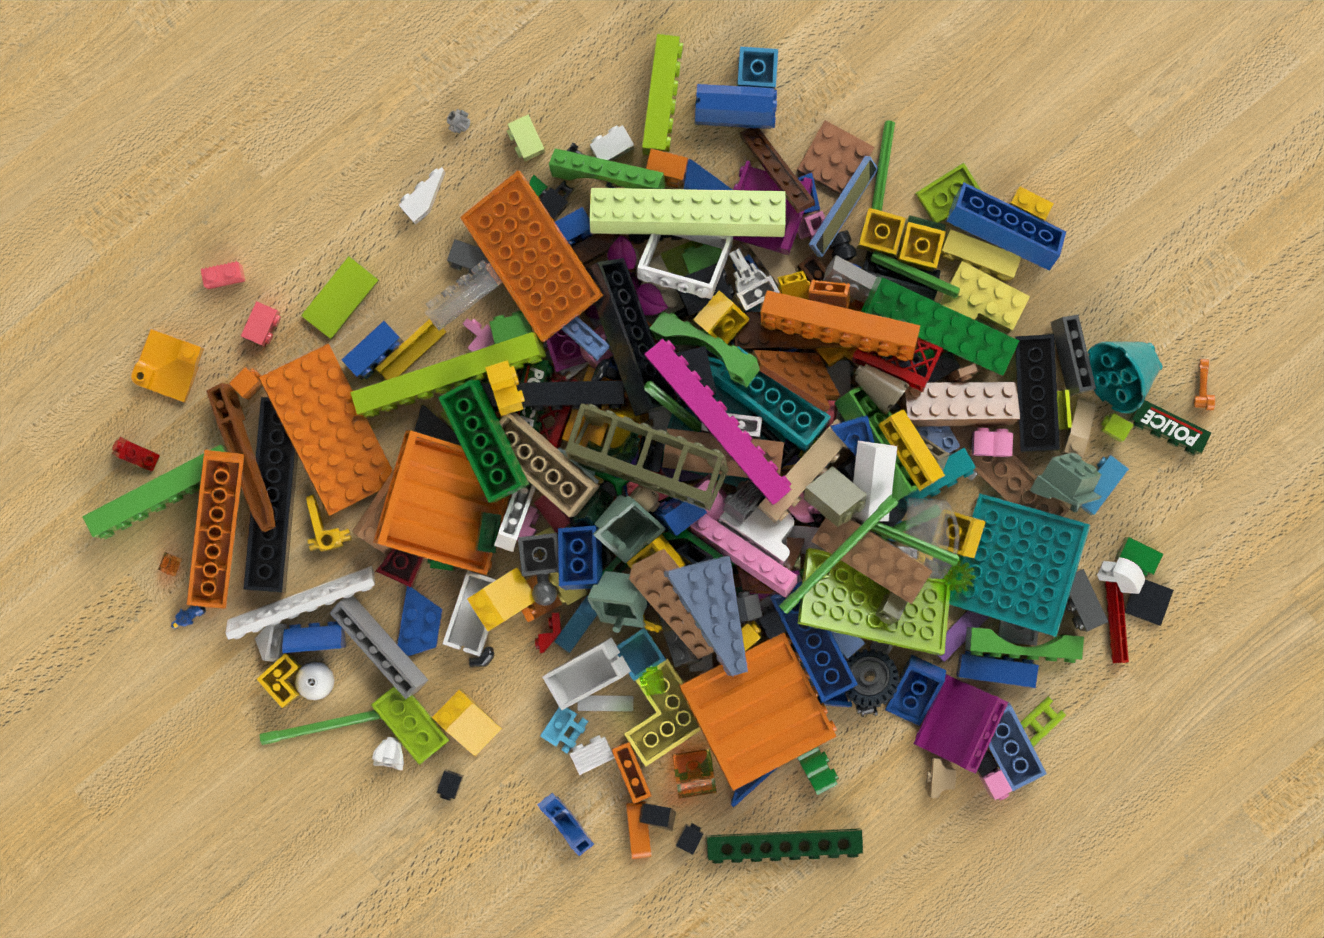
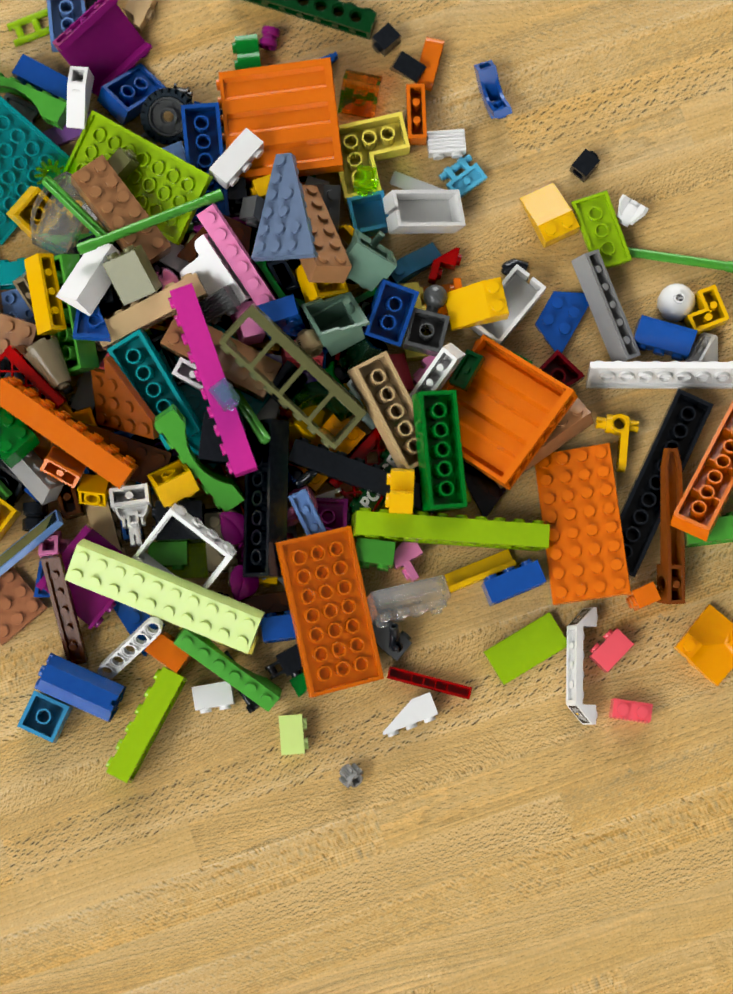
camera: 155 degrees left, 5 degrees down
none -> white slope [66,66,94,129]
none -> white beam [97,617,164,679]
none -> clear light blue brick [208,378,240,412]
none -> white brick [209,128,264,190]
none -> magenta wheel [259,26,280,51]
none -> red piece [387,666,472,700]
none -> black arm [389,623,403,653]
none -> white slope [566,607,598,725]

